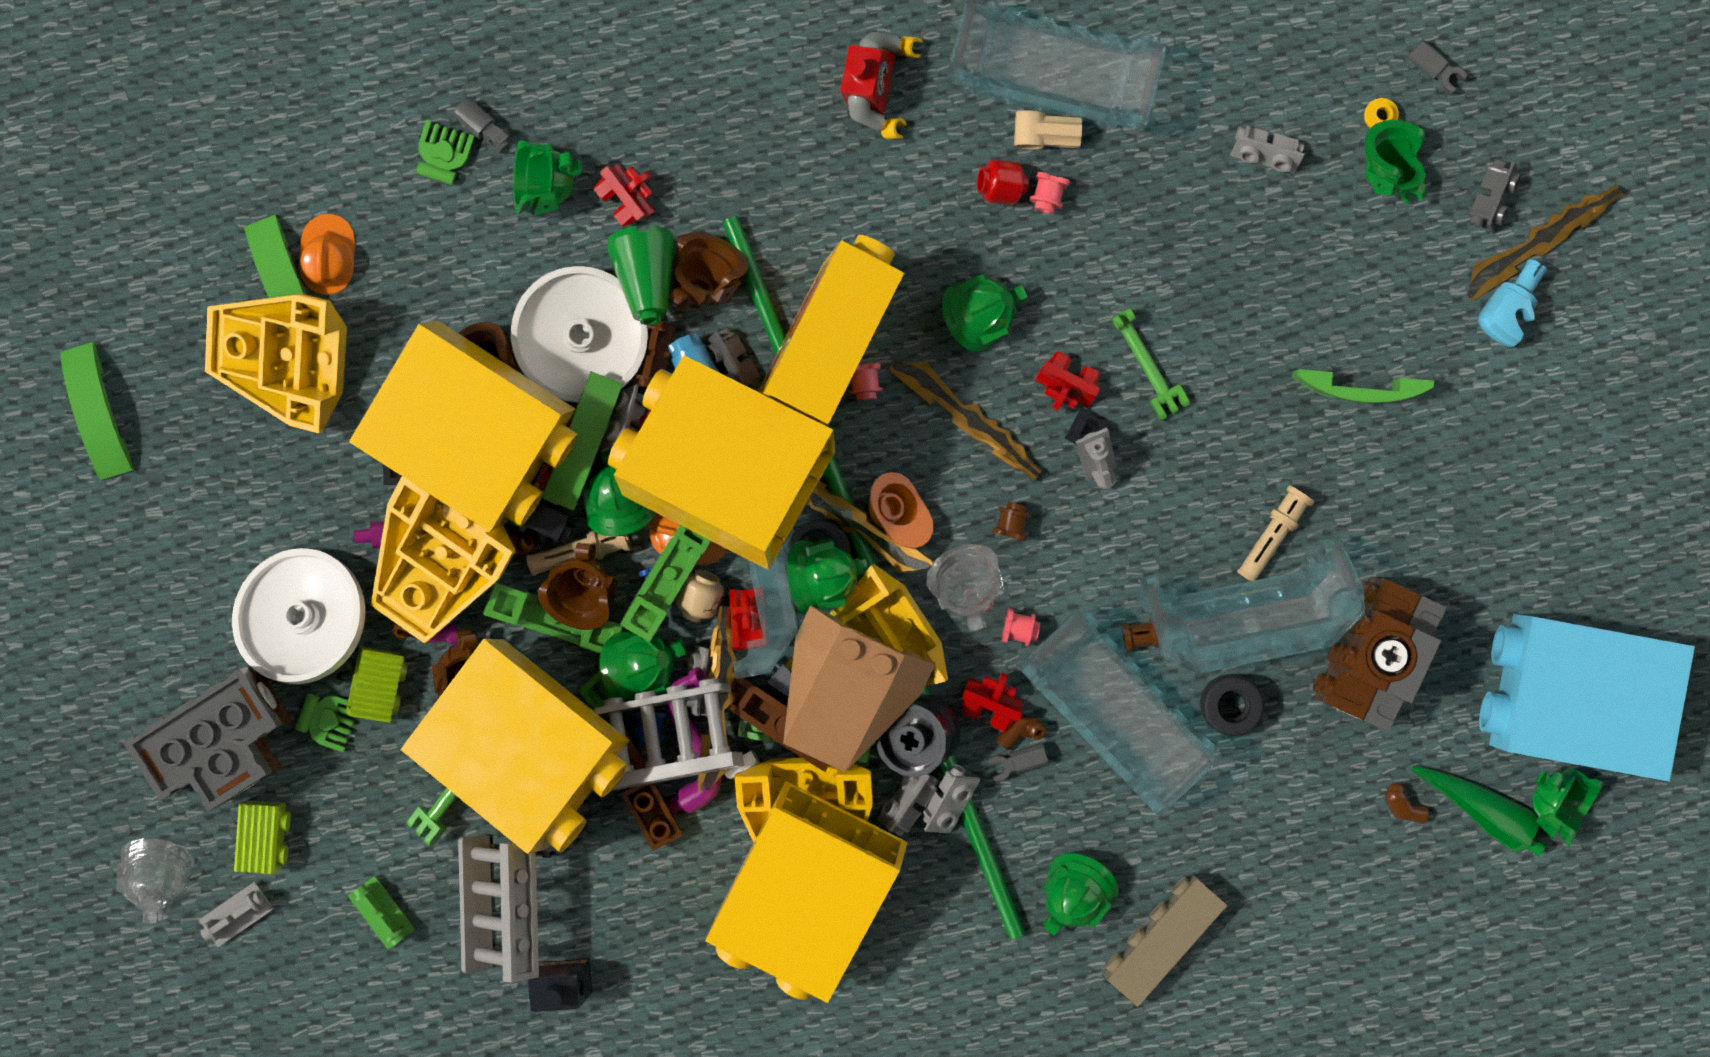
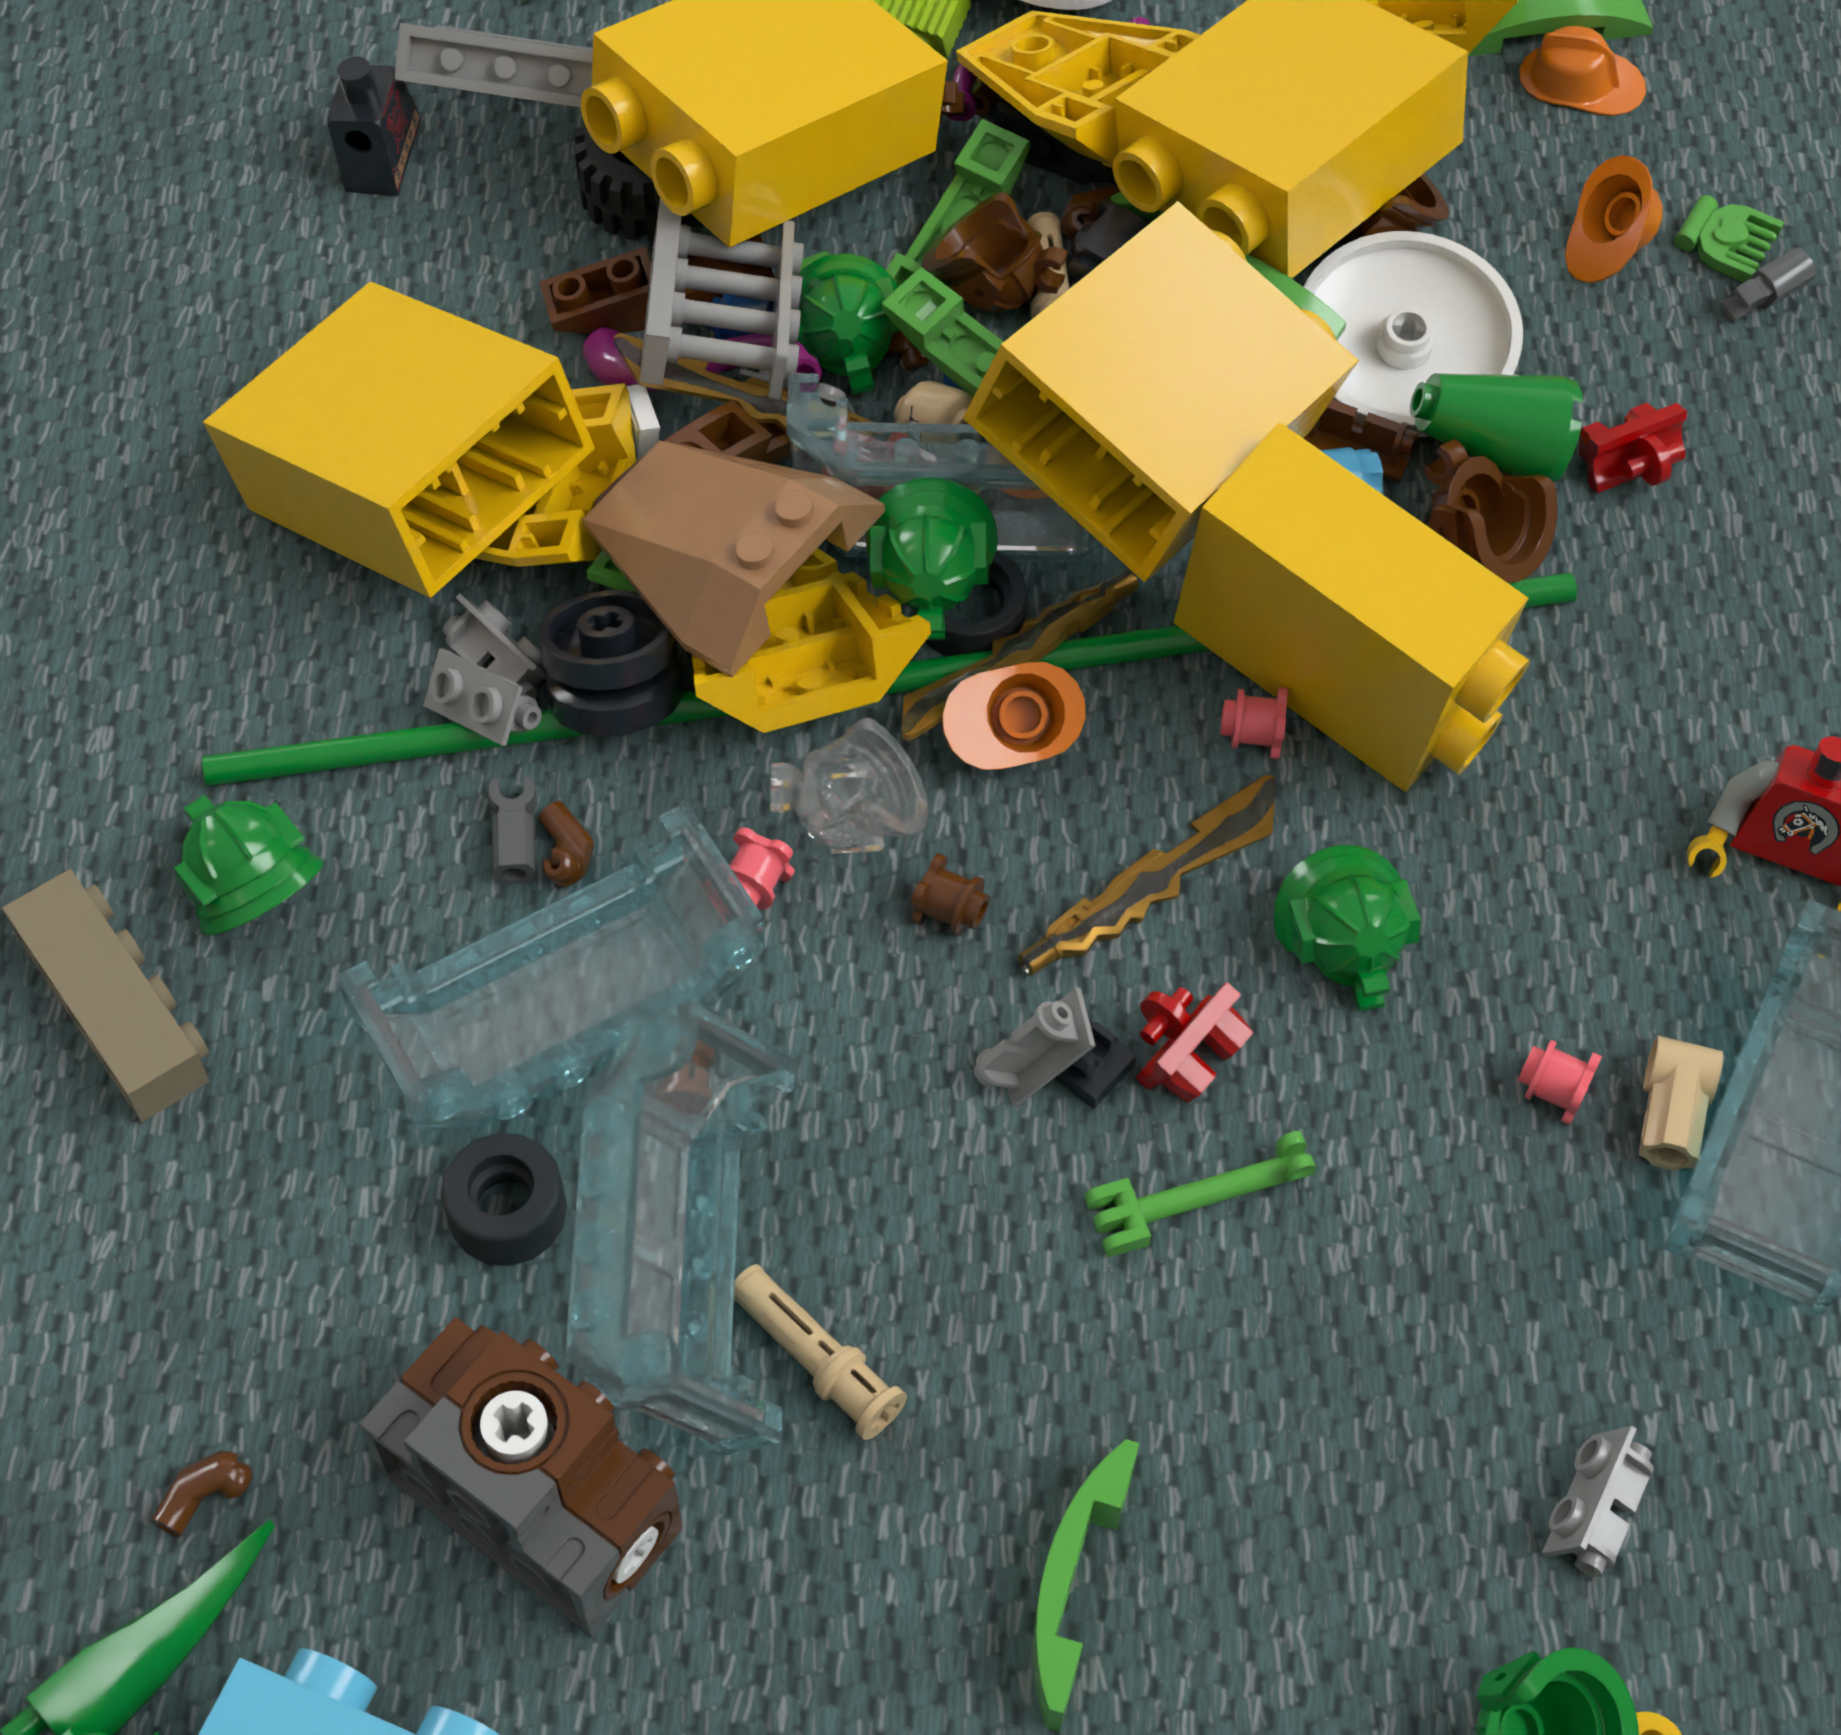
camera: 105 degrees right, 30 degrees down
green helmet [513,141,582,216] -> none
red hips [961,672,1024,732] -> none
red head [976,159,1029,205] -> none
none -> orange piece [1565,155,1663,284]

